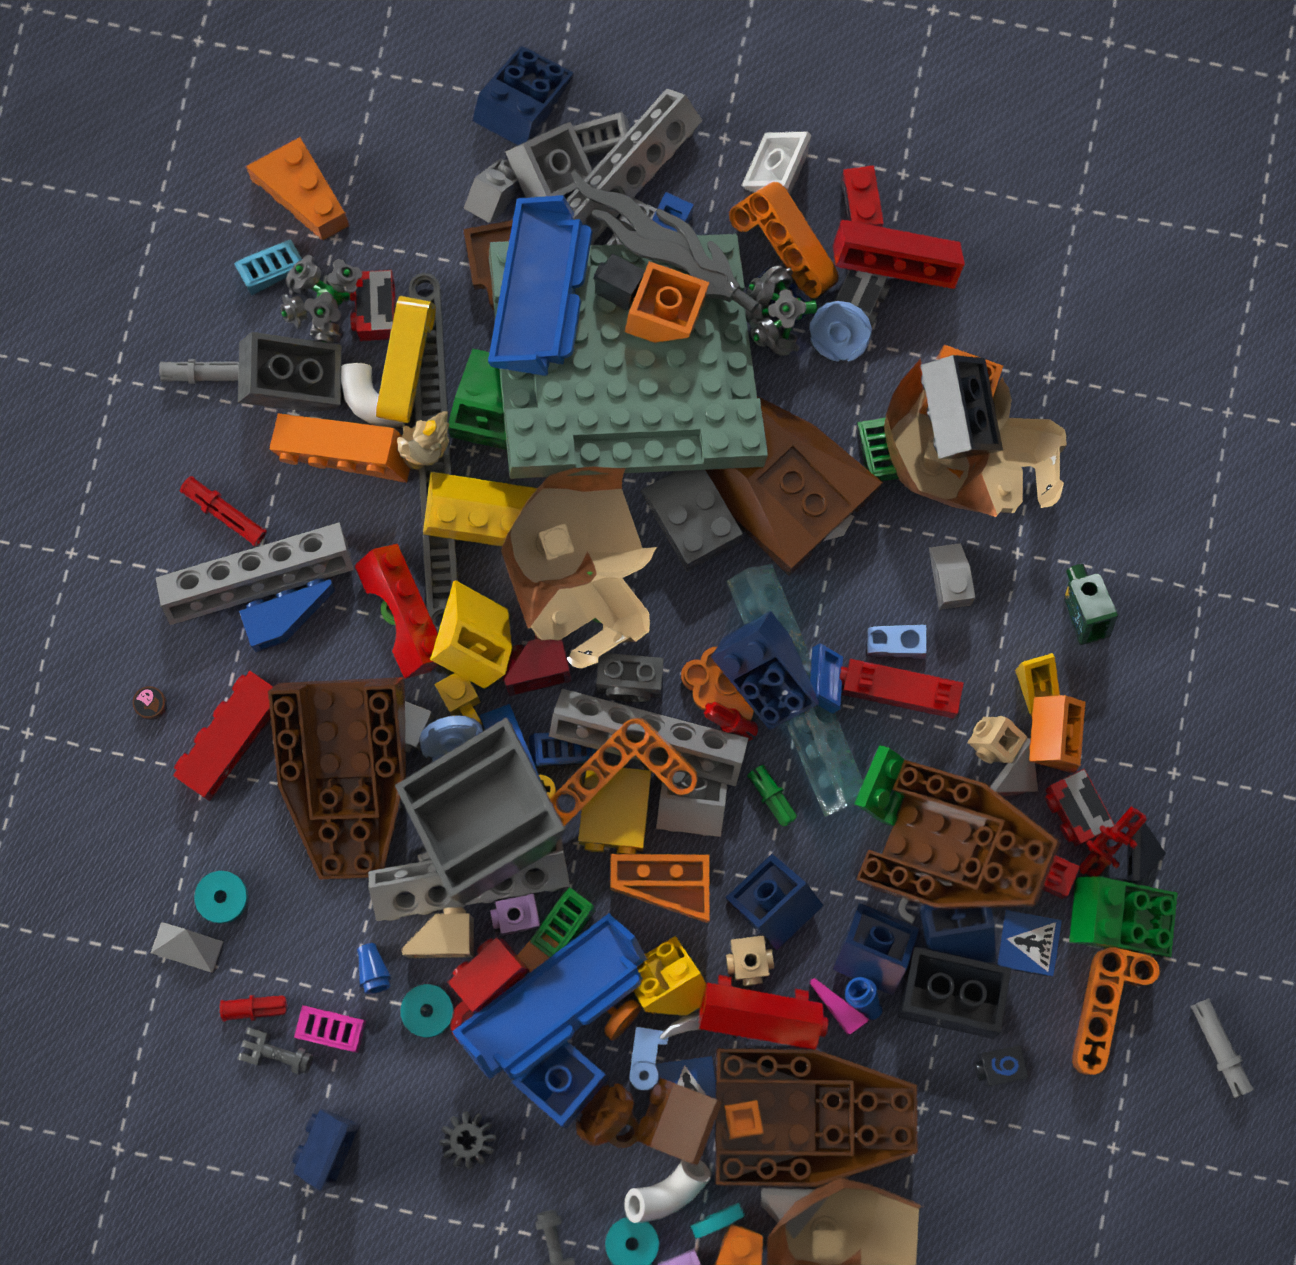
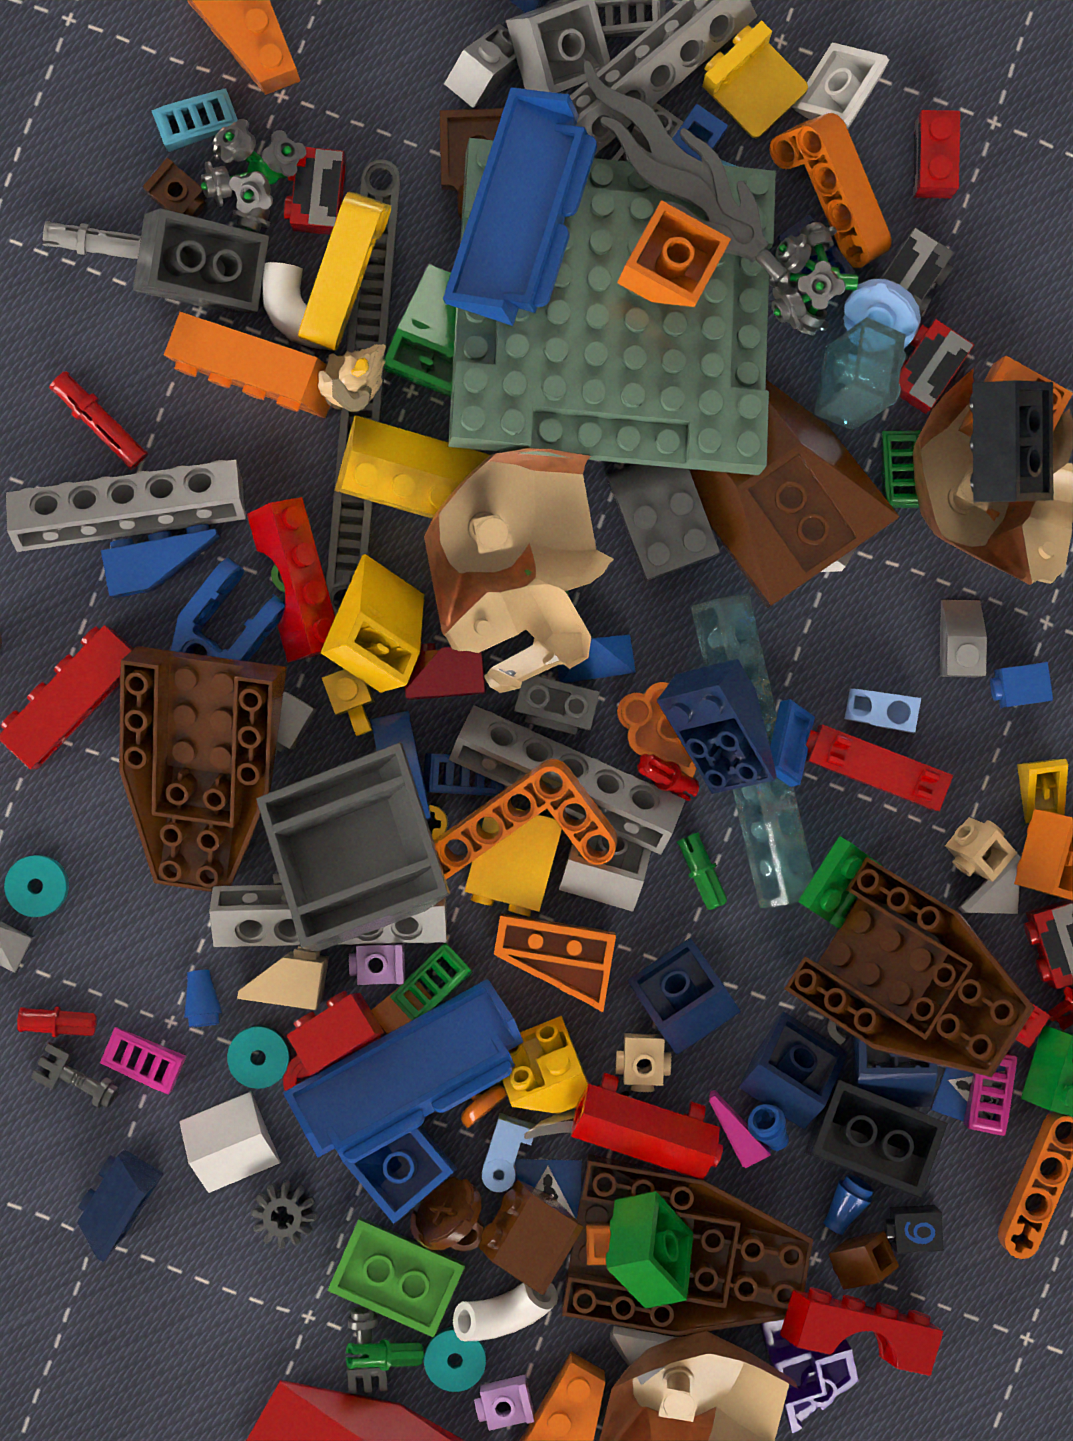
camera: 10 degrees right, 10 degrees up
light blue tile [419,716,483,761] -> none
black brick [593,254,645,311] -> none
teal piece [691,1203,745,1239] -> none
red brick [833,219,965,289] -> none
none -> reddish brown brick [142,158,206,217]
none -> blue piece [171,557,285,661]
none -> white slope [179,1091,280,1193]
none -> bright green plate [327,1217,465,1338]
none -> green axle [345,1339,424,1371]
none -> blue slope [557,635,636,683]
none -> green slope [606,1191,693,1309]
none -> yellow bracket [702,20,808,138]
none -> dark purple slope [760,1292,859,1433]
none -> red arch [780,1287,944,1376]
none -> clear light blue slope [814,317,906,431]
none -> blue cone [823,1174,874,1235]
none -> reddish brown brick [828,1231,899,1290]
none -> brick [887,319,974,414]
none -> dark pink slope [963,1054,1018,1136]
none -> blue brick [990,662,1053,708]

